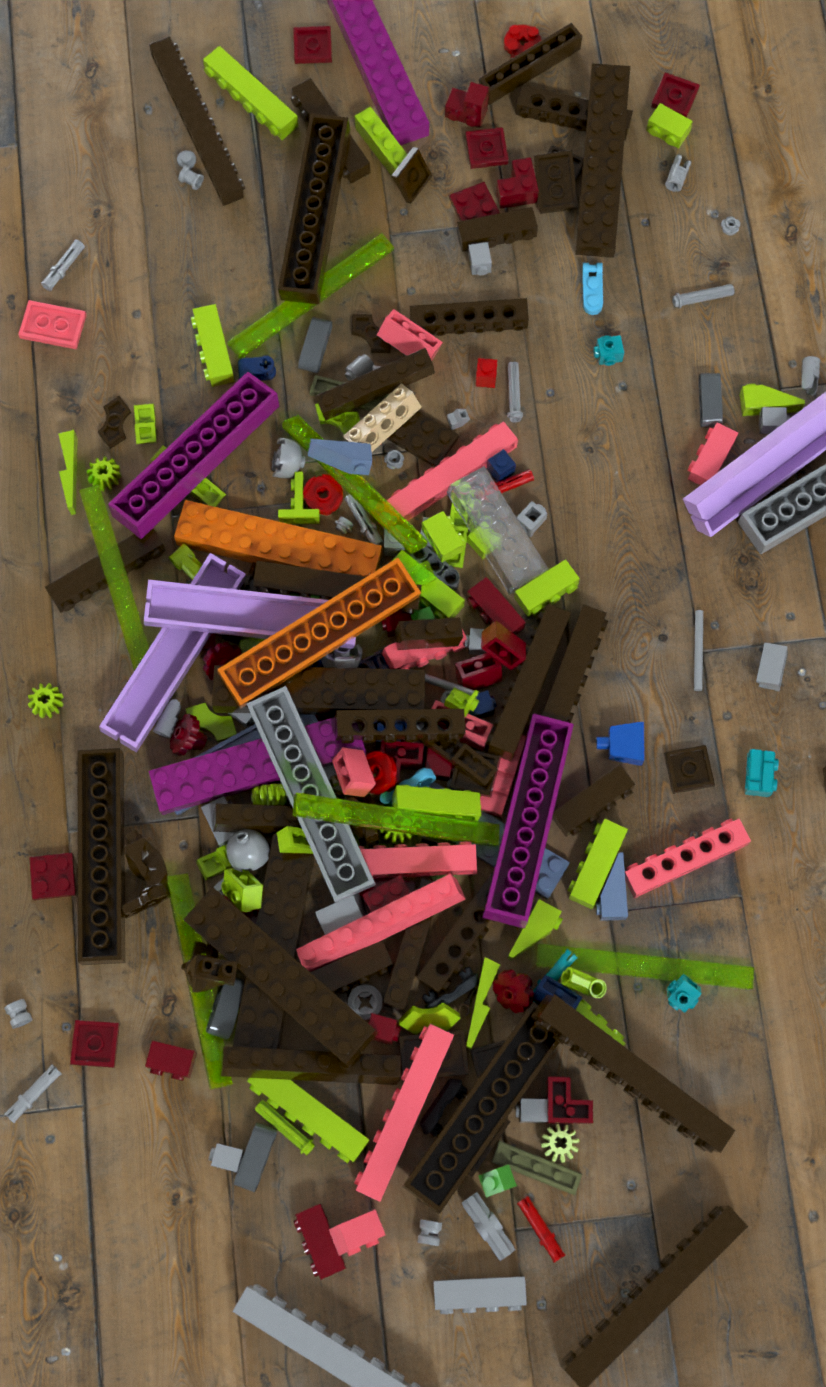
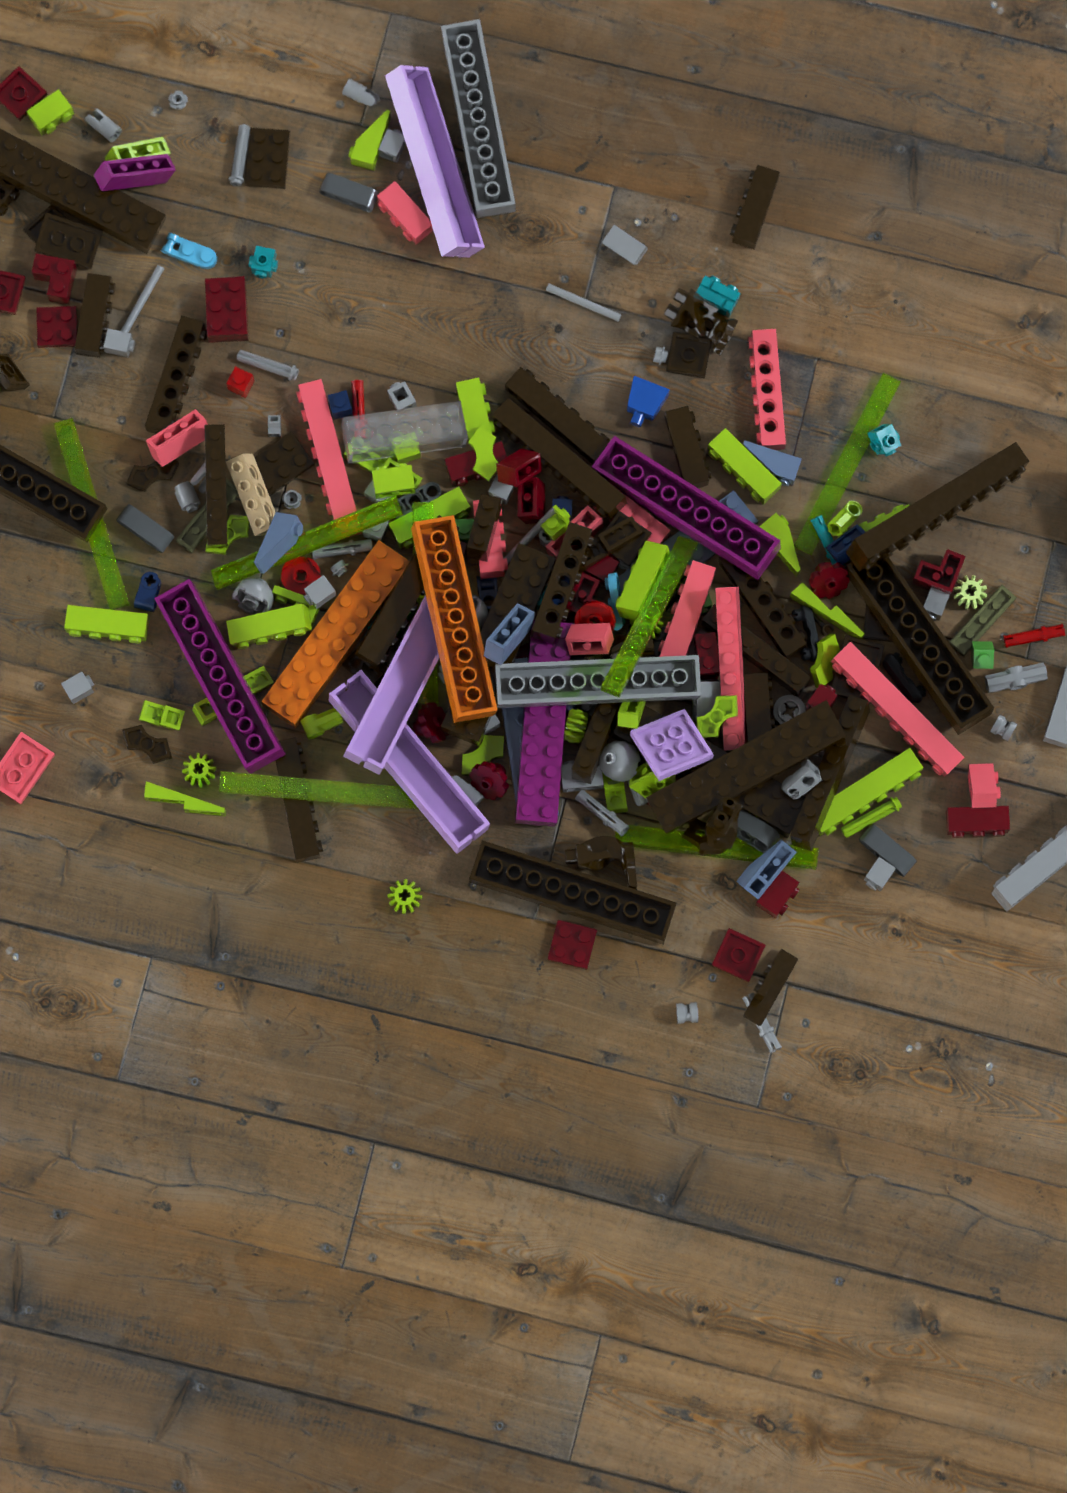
camera: 70 degrees left, 5 degrees up
none -> light grey brick [61,672,94,704]
none -> magenta brick [94,154,176,191]
none -> lime slope [104,137,171,161]
none -> light grey bar [121,265,164,333]
none -> dark red brick [205,276,249,343]
none -> lime brick [226,603,312,649]
none -> dark brown plate [246,128,290,189]
none -> light grey brick [304,575,336,609]
none -> lime tile [468,426,498,482]
none -> sand blue brick [484,603,535,665]
none -> light grey pin [575,790,629,836]
none -> lavender plate [630,709,714,781]
none -> light grey plate [653,346,668,365]
none -> dark brown hips [664,288,738,356]
none -> lime tile [697,695,738,737]
none -> sand blue slope [736,840,797,899]
none -> dark brown bracket [743,949,798,1026]
none -> light grey leg [781,759,822,799]

